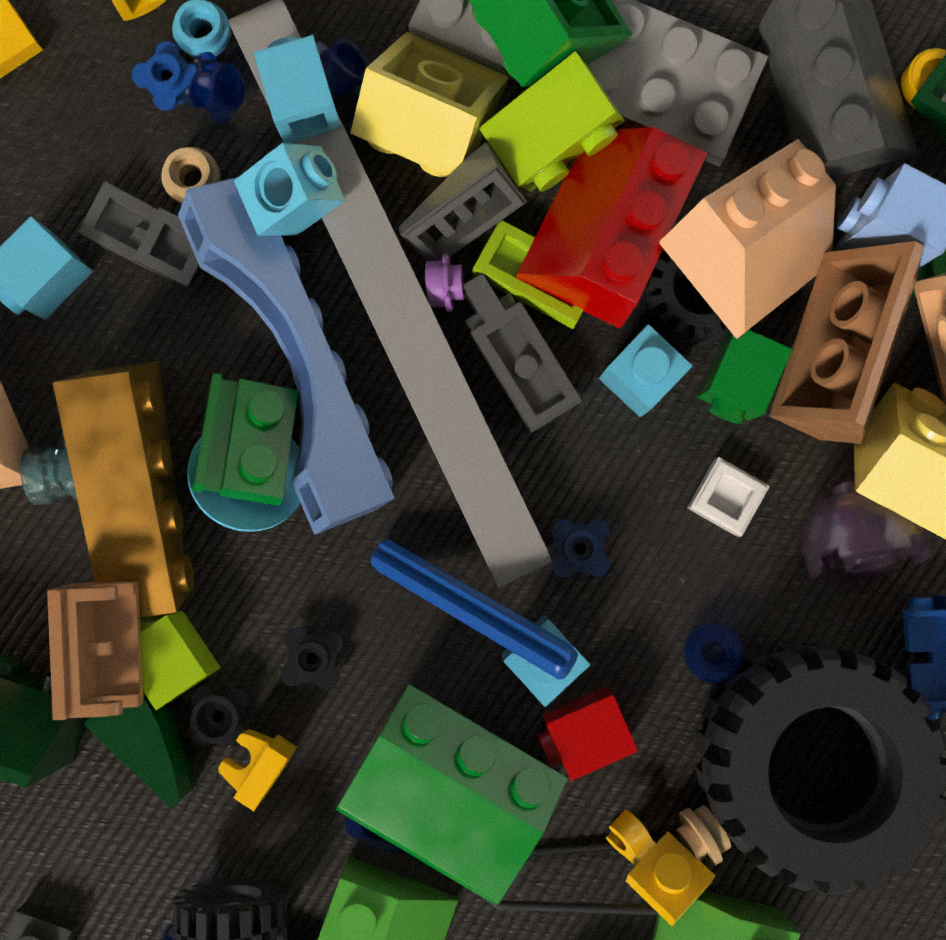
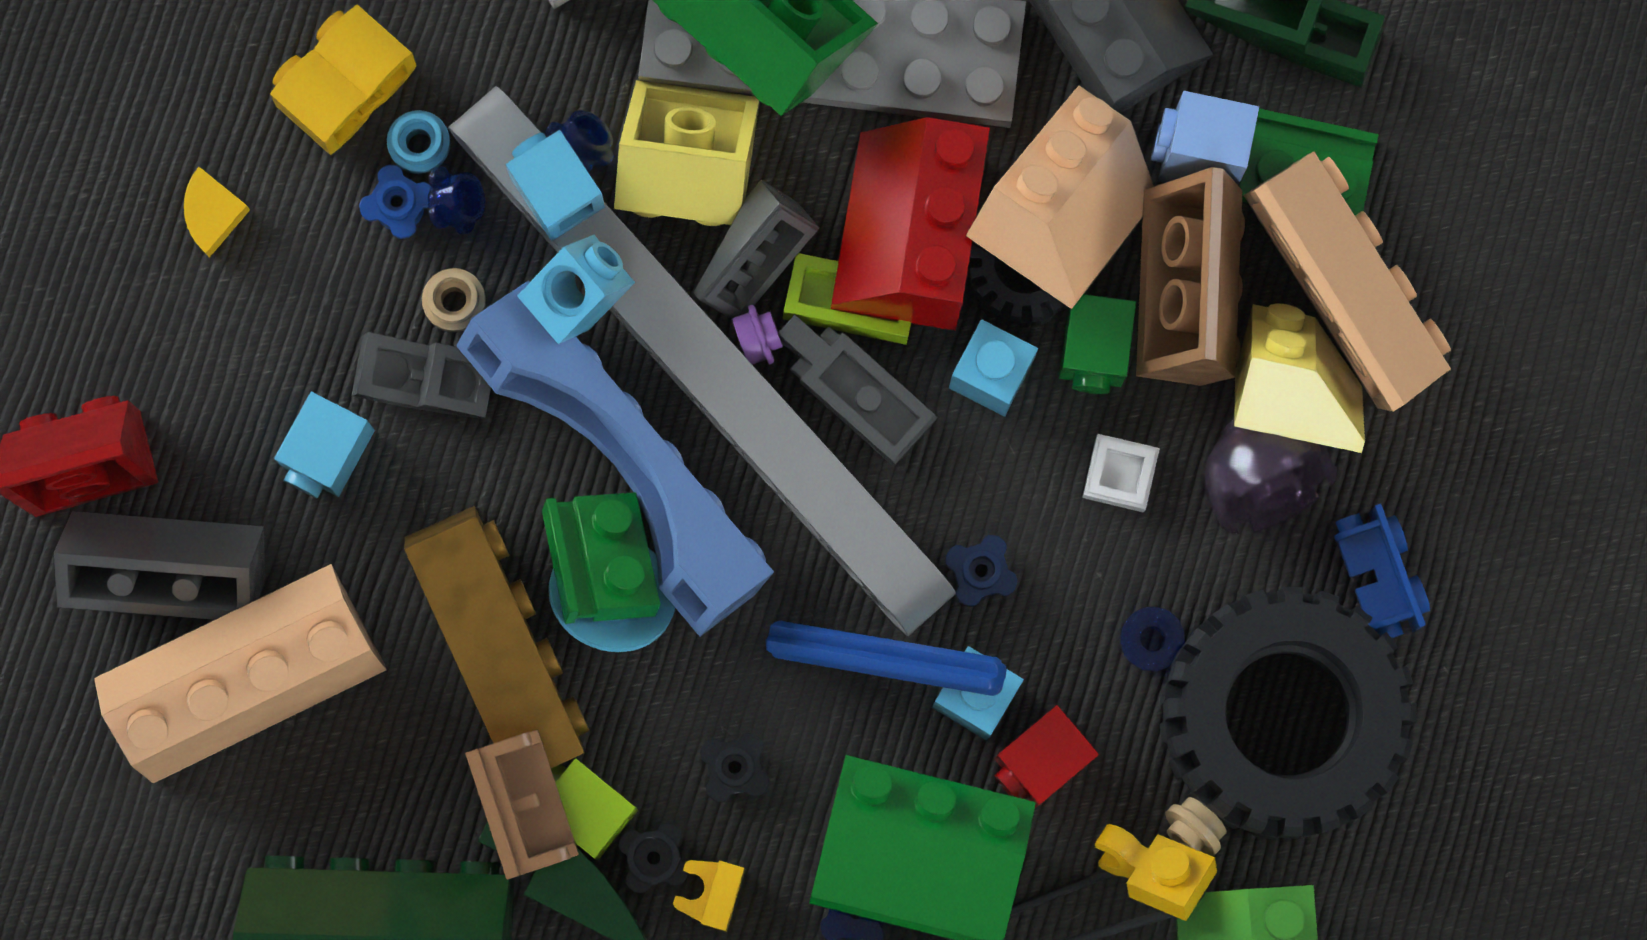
camera: 20 degrees left, 5 degrees down
clear light blue wheel [20,445,77,505] -> none
lime brick [479,51,625,192] -> none

